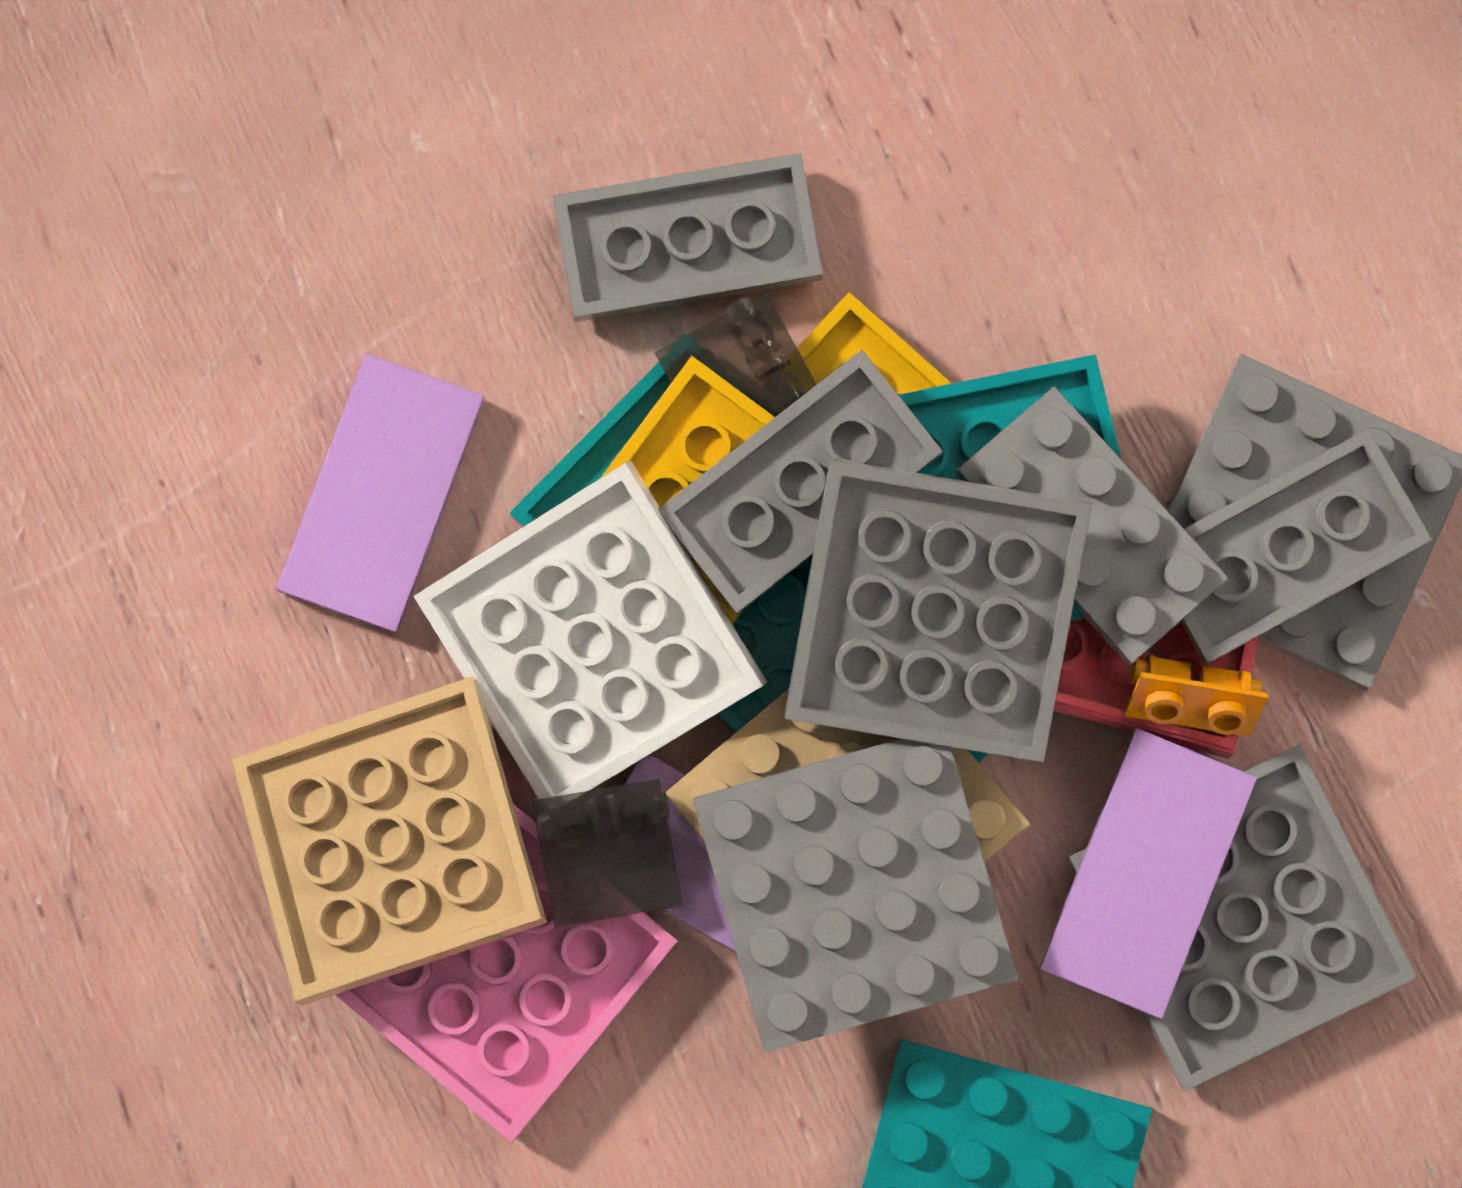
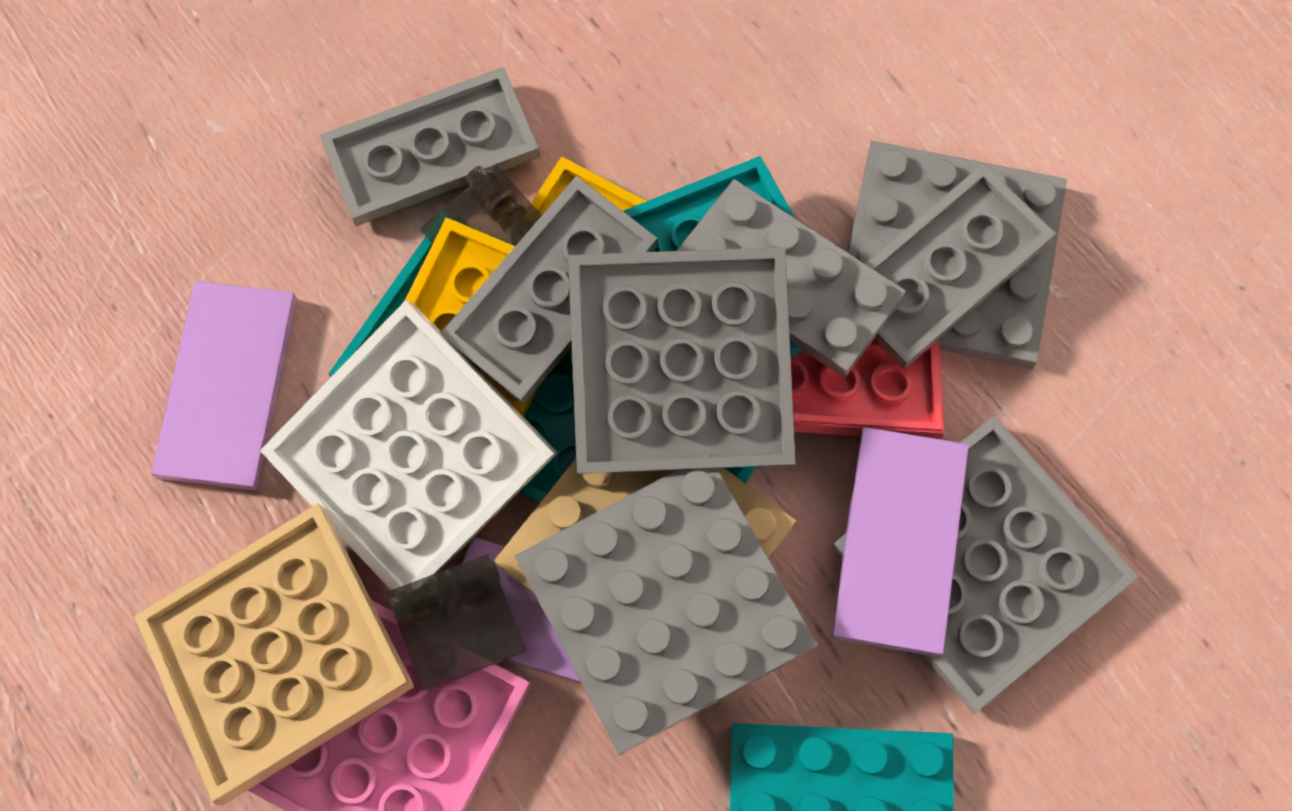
camera: 10 degrees left, 10 degrees down
light orange hinge [1124,654,1268,737] -> none

